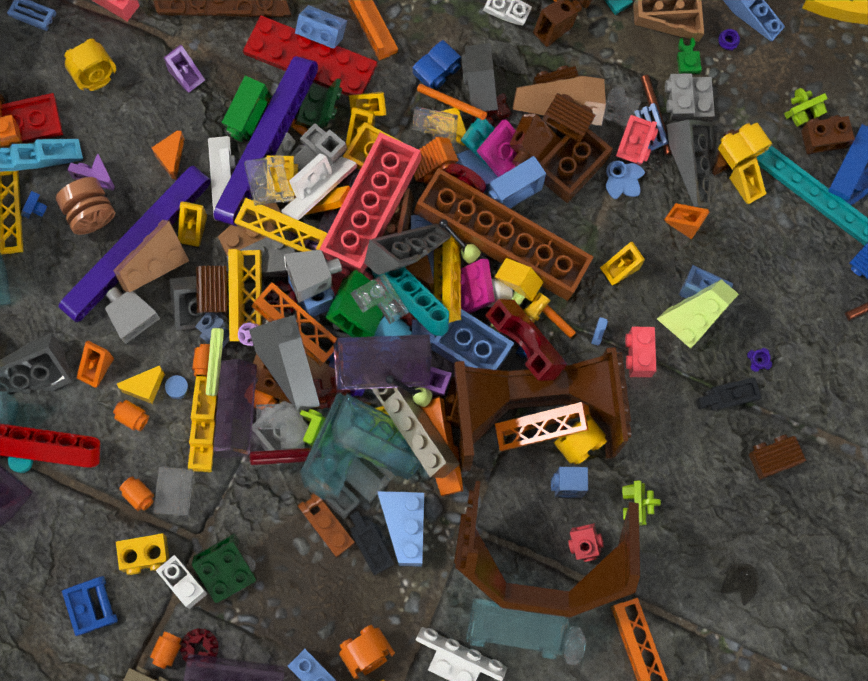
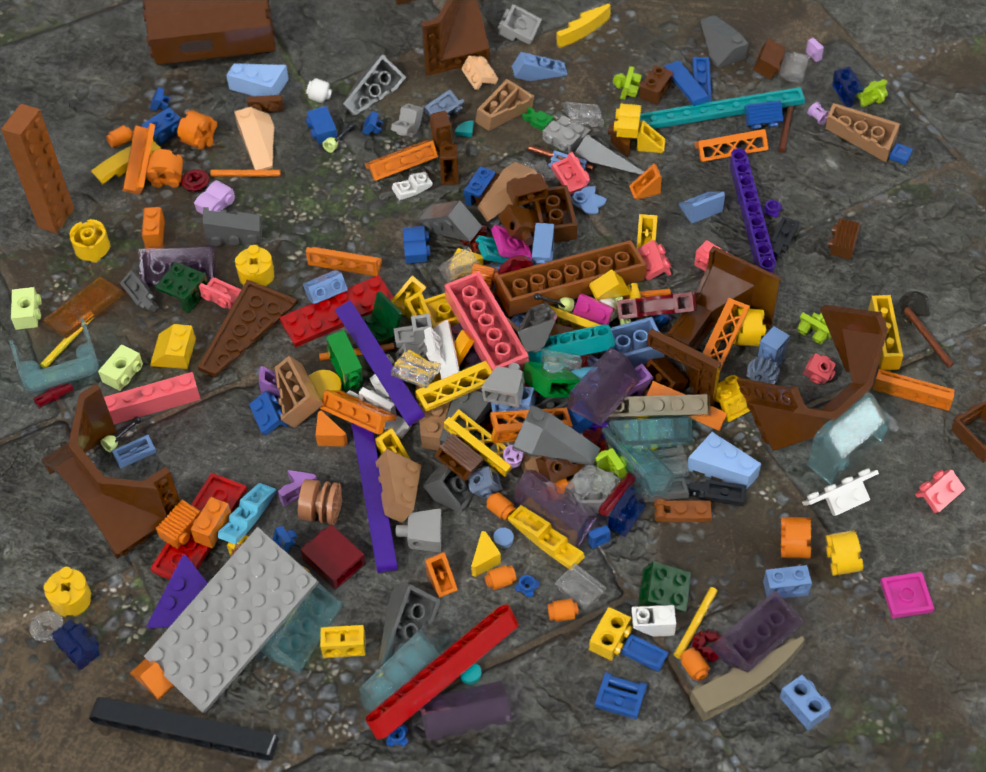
camera: 45 degrees left, 20 degrees down
yellow brick [64,39,116,91] -> none
yellowish green axle [206,328,224,396] -> none
hinge [385,375,432,407] -> none
orange bar [417,84,487,120] -> none
medium blue tile [591,317,608,346] -> none
yellowish green wedge [657,279,739,348] -> none
dark purple plate [718,29,740,50] -> none
none -> blue bracket [249,391,289,435]
none -> medium nougat wedge [275,356,323,428]
none -> dark red brick [301,525,366,590]
none -> yellow tile [309,370,342,401]
none -> orange fence [320,390,397,434]
none -> blue bracket [463,166,495,206]
none -> blue plate [515,575,539,597]
none -> clear plate [564,102,604,127]
none -> blue plate [588,525,610,549]
none -> clear blue bracket [608,486,645,537]
none -> blue tile [621,634,669,672]
none -> coral bracket [637,239,672,281]
none -> yellow bar [674,587,717,659]
none -> orange fence [694,129,769,162]
none -> yellow bracket [716,375,750,422]
none -> dark purple beam [730,148,776,273]
none -> sand blue gear [746,356,780,384]
none -> yellow brick [868,295,903,370]
none -> copper bar [903,307,954,368]

